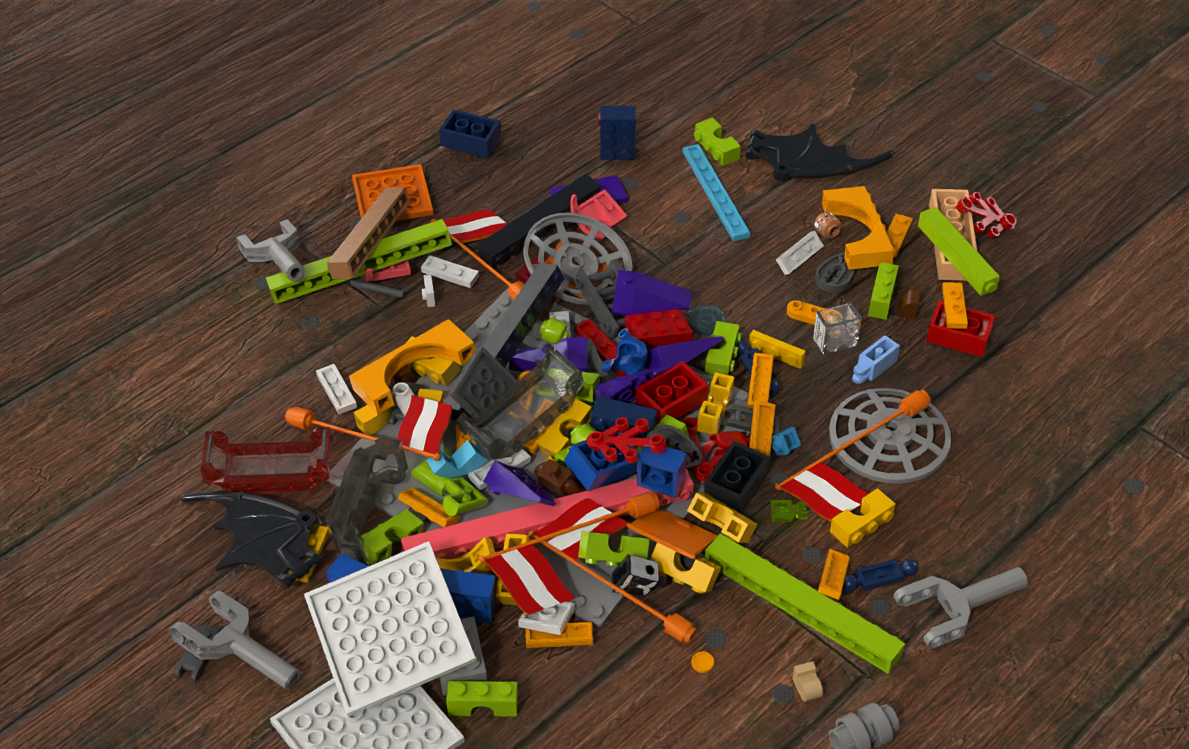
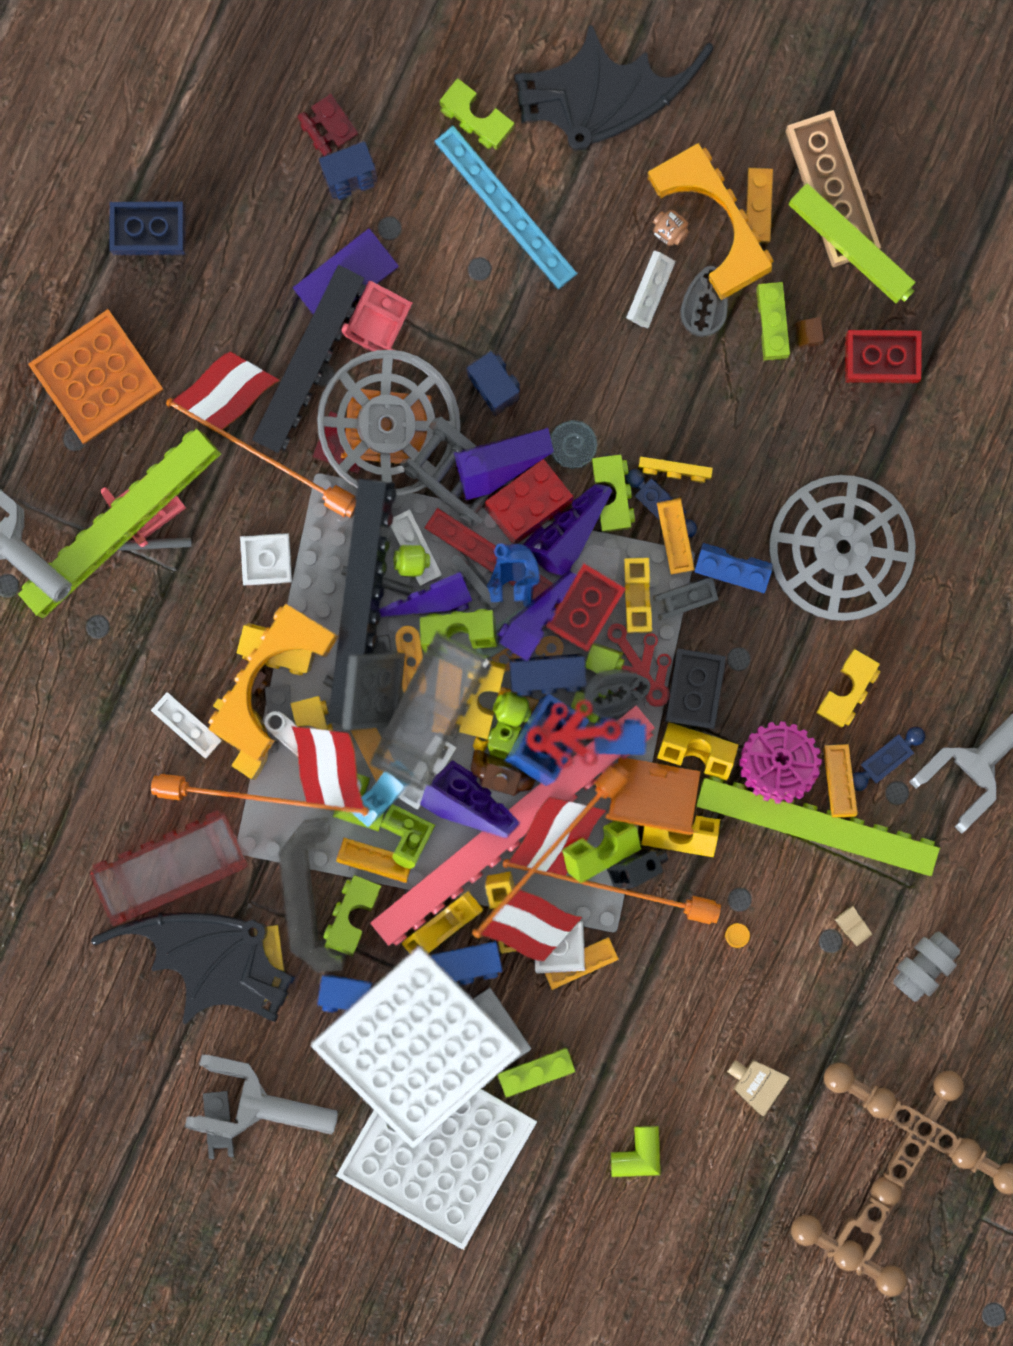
camera: 20 degrees left, 40 degrees up
medium nougat brick [327,187,410,279] -> none
white plate [421,255,479,288] -> none
white plate [422,274,435,307] -> none
red piece [715,431,750,450] -> none
light orange plate [749,400,776,457] -> none
clear neon green plate [770,500,808,522] -> none
dark azure bracket [772,427,801,455] -> none
flag [775,390,931,521] -> none
light orange plate [786,300,842,330] -> none
clear brick [813,302,862,354] -> none
light blue hinge [852,336,900,384] -> none
light orange plate [942,282,968,329] -> none
red plant [956,192,1017,239] -> none
none -> white tile [240,533,292,586]
none -> dark blue brick [467,351,520,416]
none -> blue arch [695,543,773,593]
none -> dark pink piece [739,721,821,804]

